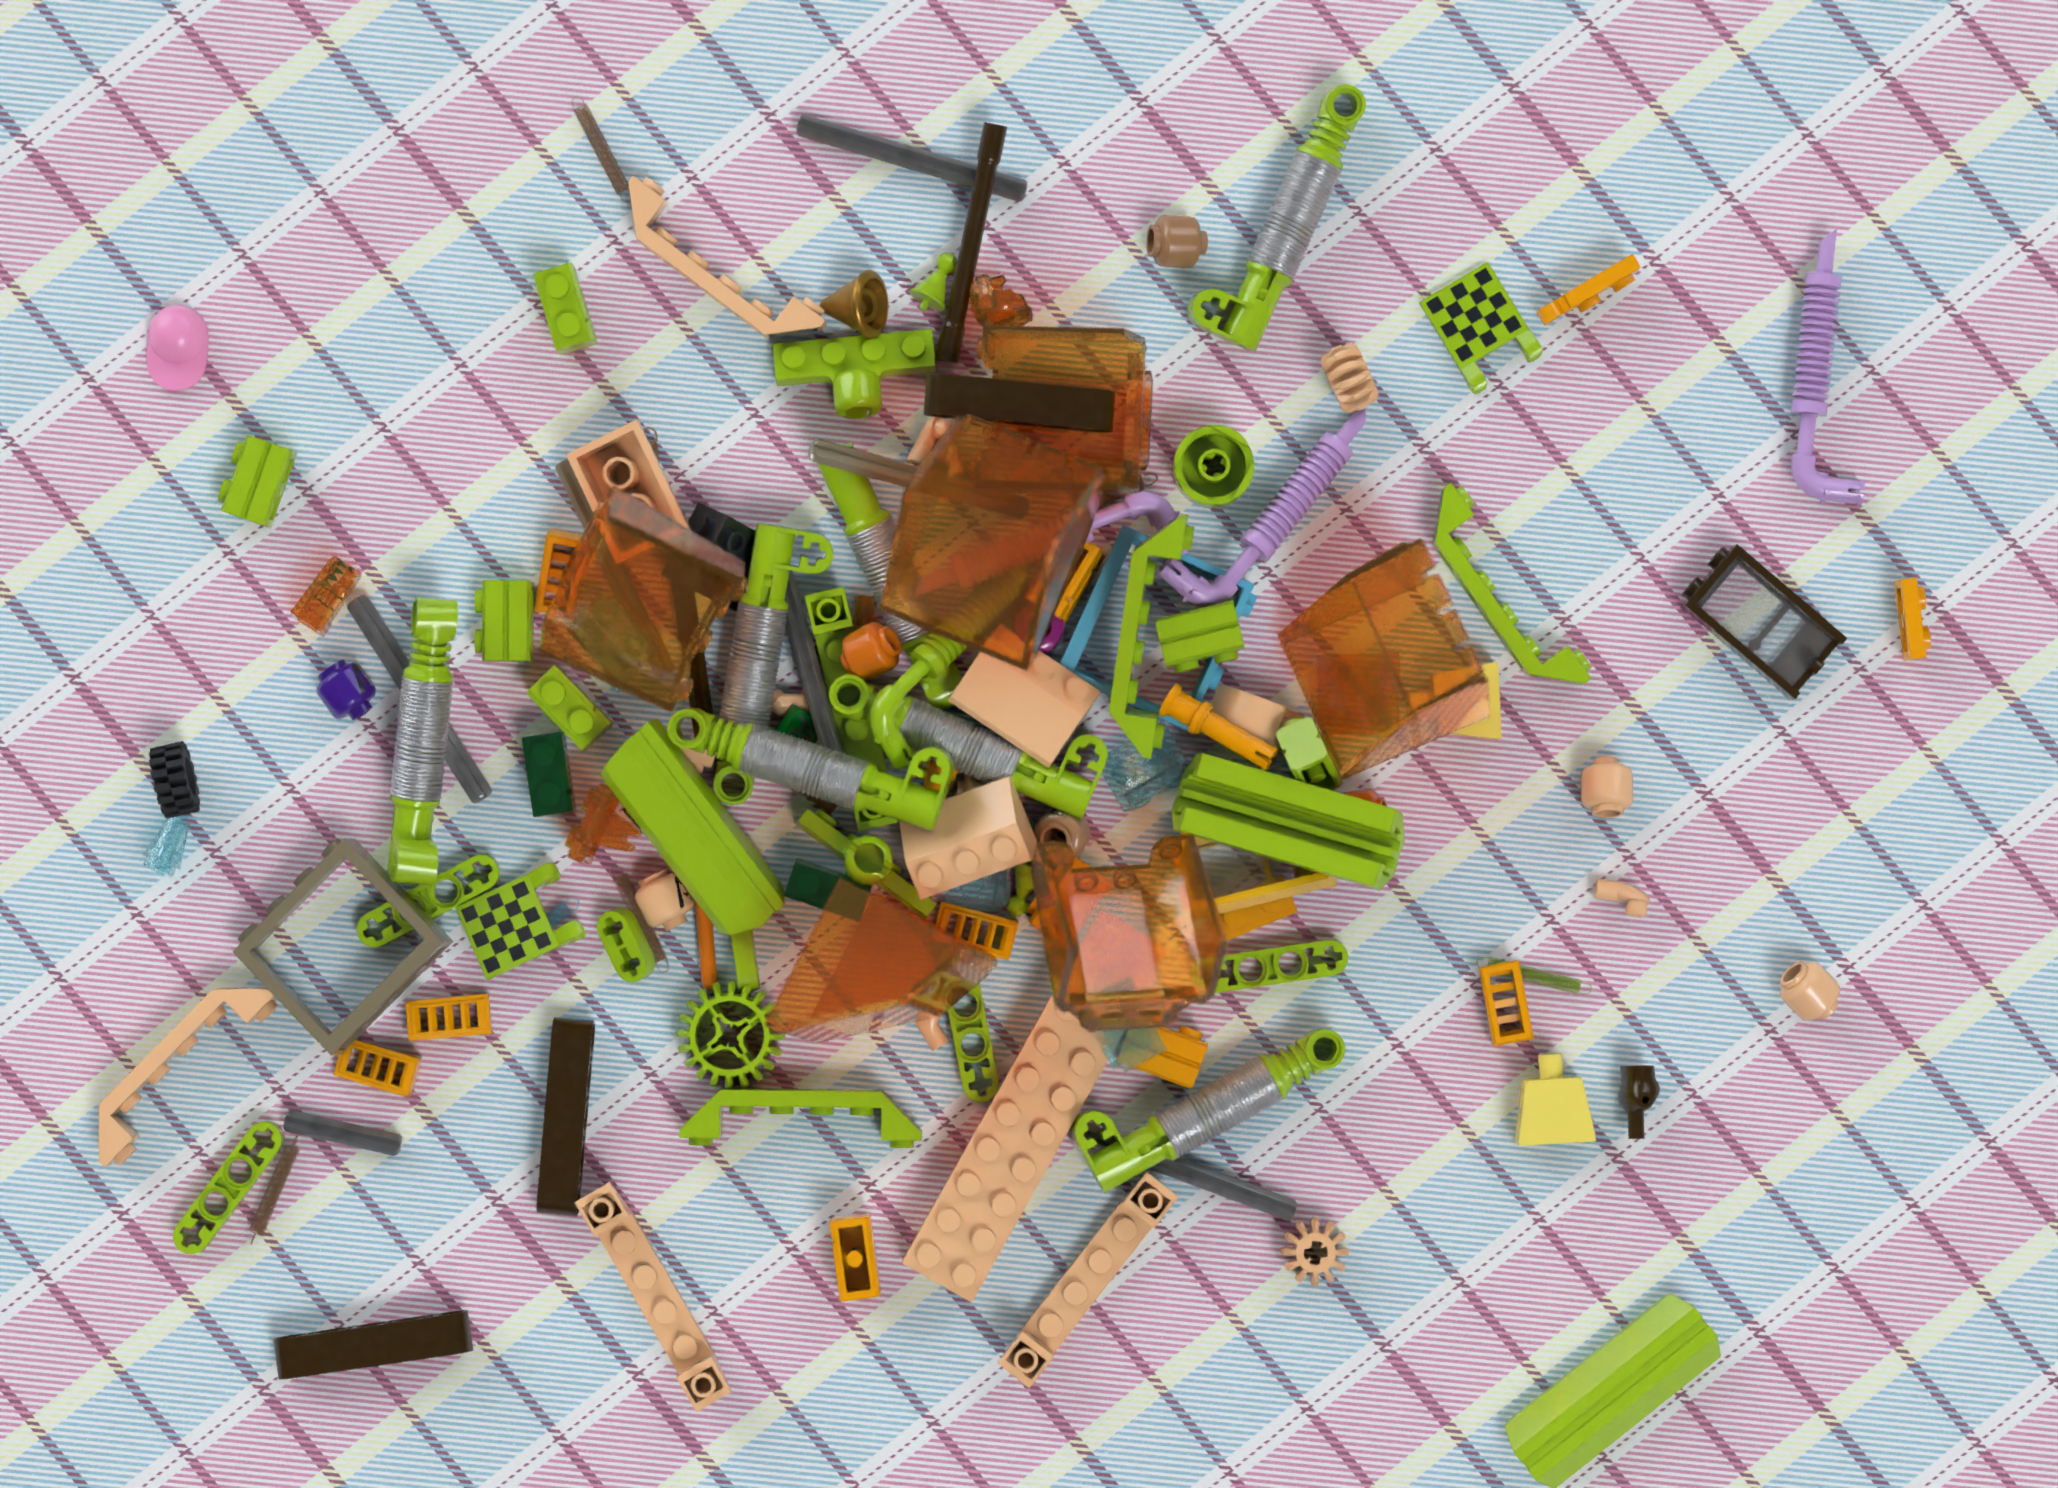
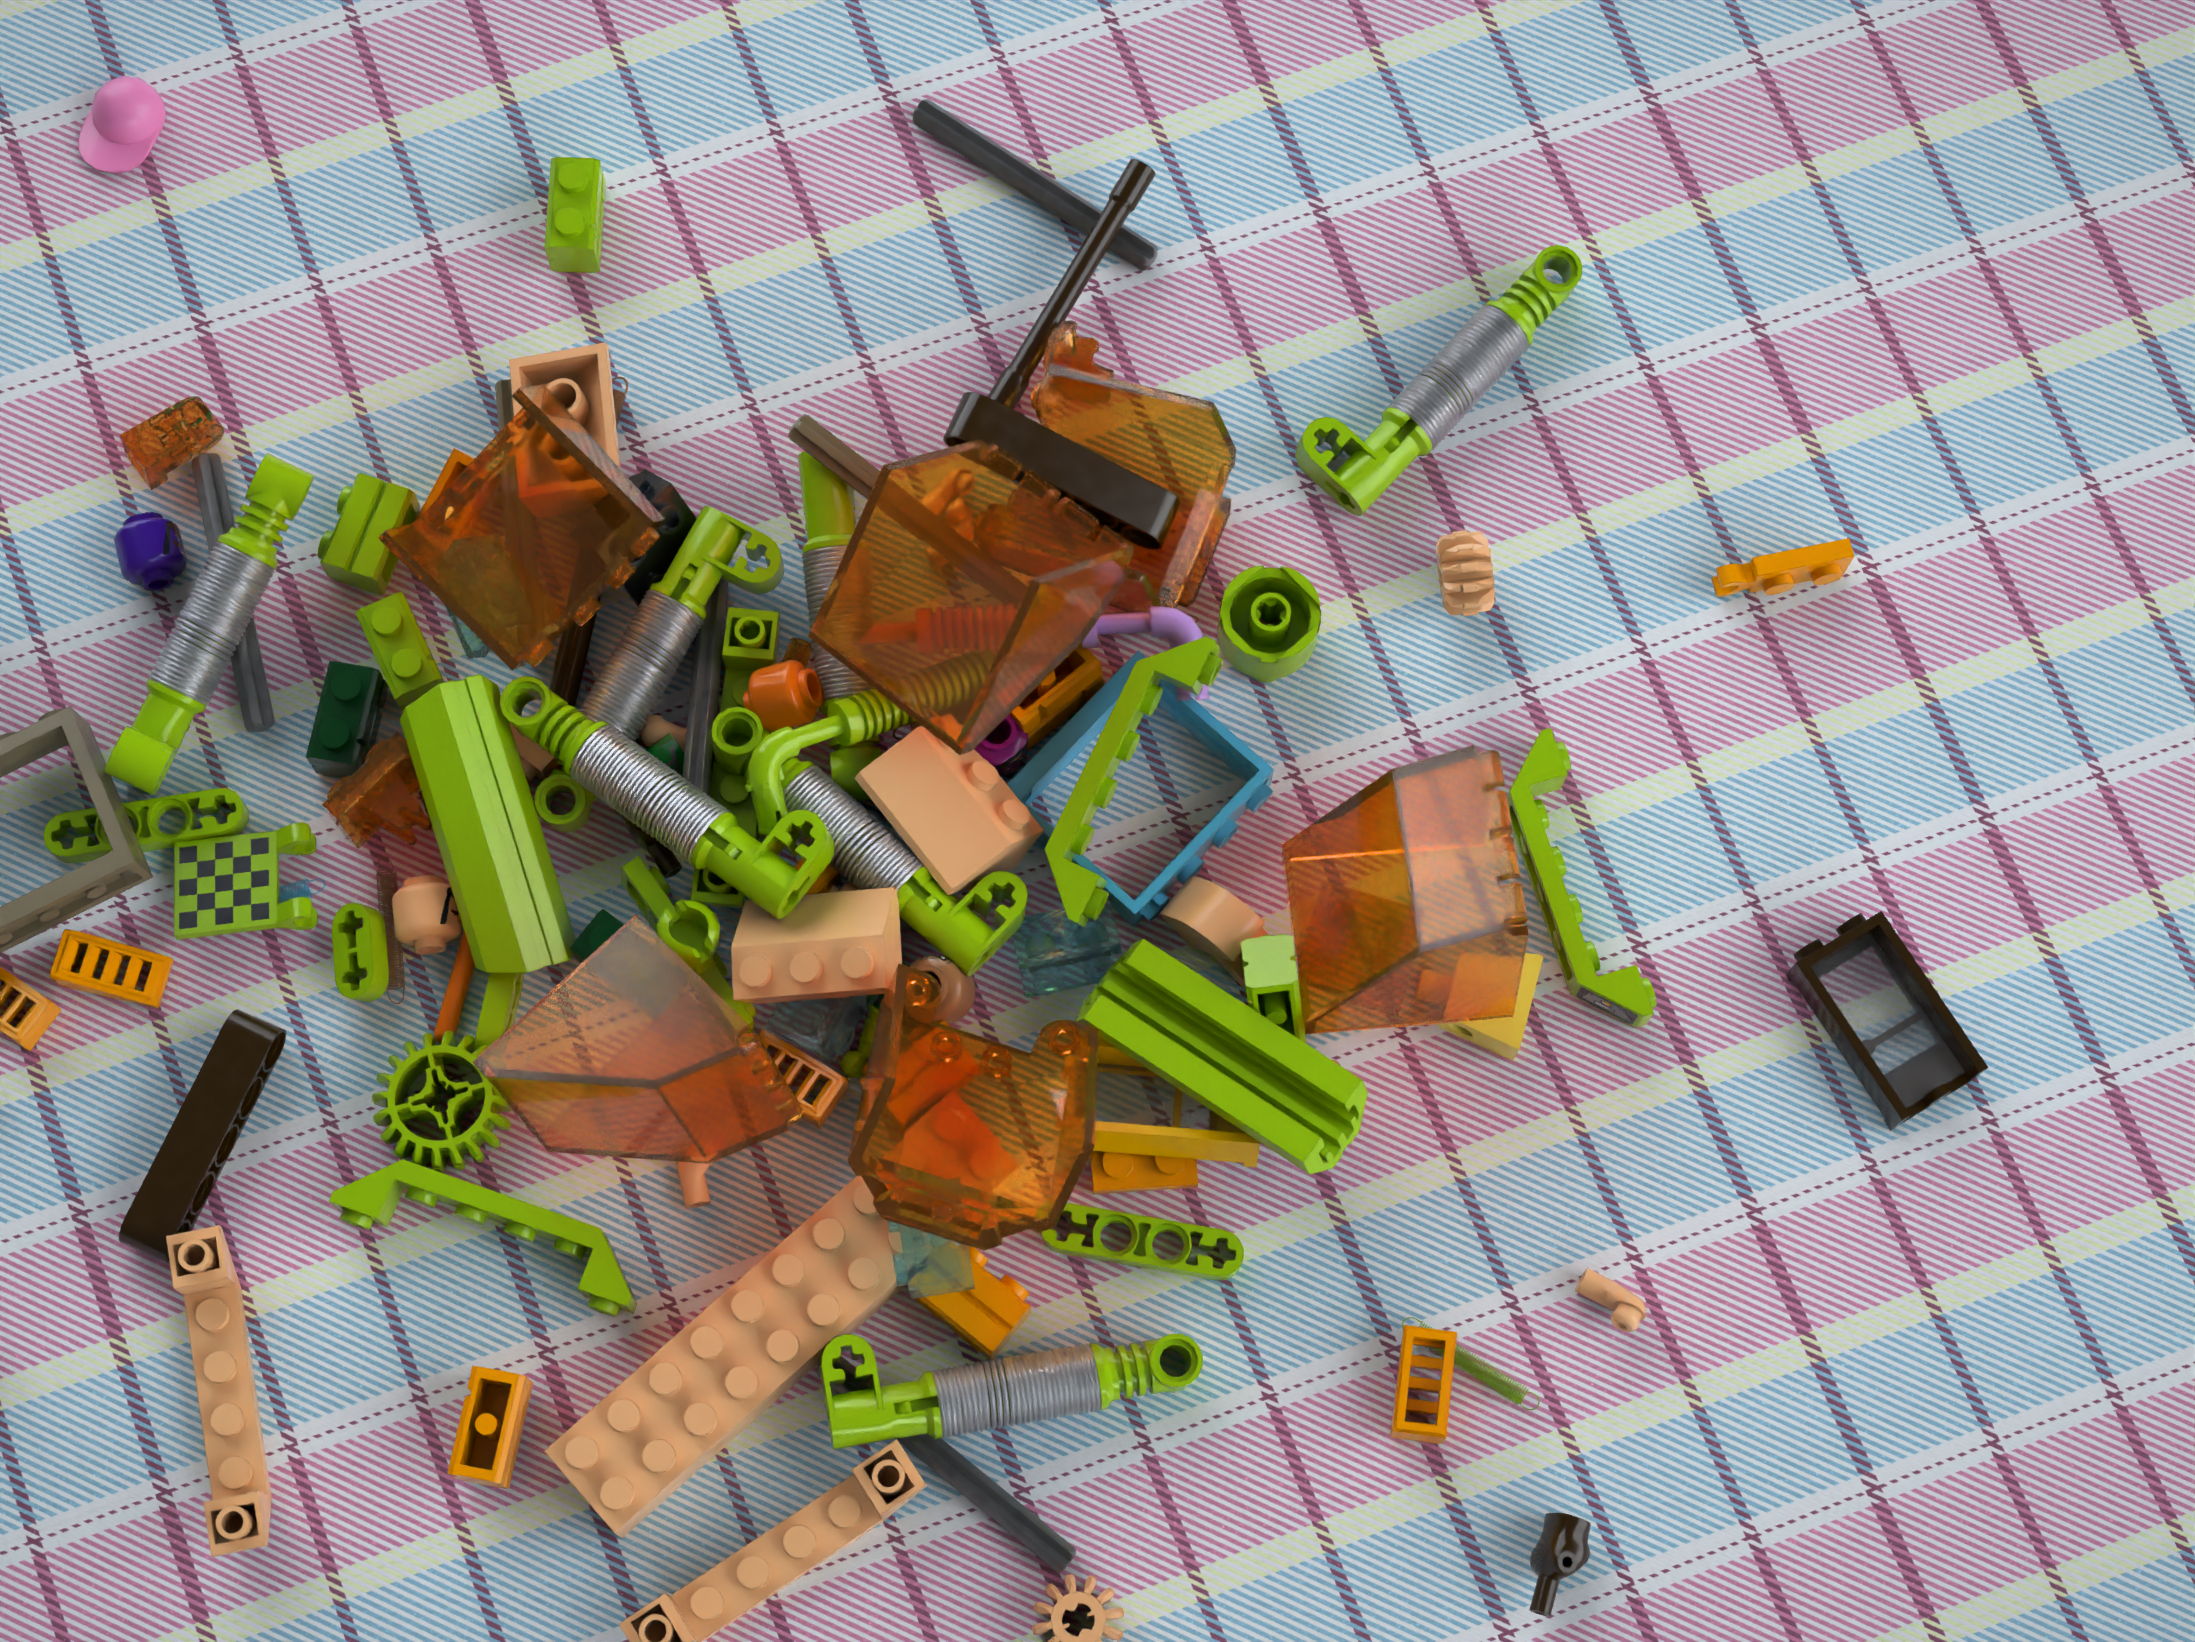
camera: 15 degrees right, 15 degrees down
lime brick [218,435,297,528] -> none
medium nougat piece [572,96,630,202] -> none
light nougat slope [628,176,827,339] -> none
lime plate [773,329,936,419] -> none
pearl gold hat [820,270,889,338] -> none
lime piece [910,252,957,312] -> none
lime beam [940,948,999,1102] -> none
medium nougat head [1146,215,1208,268] -> none
lime brick [1154,600,1245,673] -> none
lavender piece [1156,409,1366,607] -> none
light orange pin [1158,683,1278,771] -> none
lime flag [1419,262,1543,394] -> none
light yellow torso [1515,1053,1596,1146] -> none
light nougat head [1581,756,1633,818] -> none
light nougat head [1780,961,1840,1021] -> none
lavender piece [1791,229,1865,506] -> none
light orange plate [1894,578,1931,661] -> none

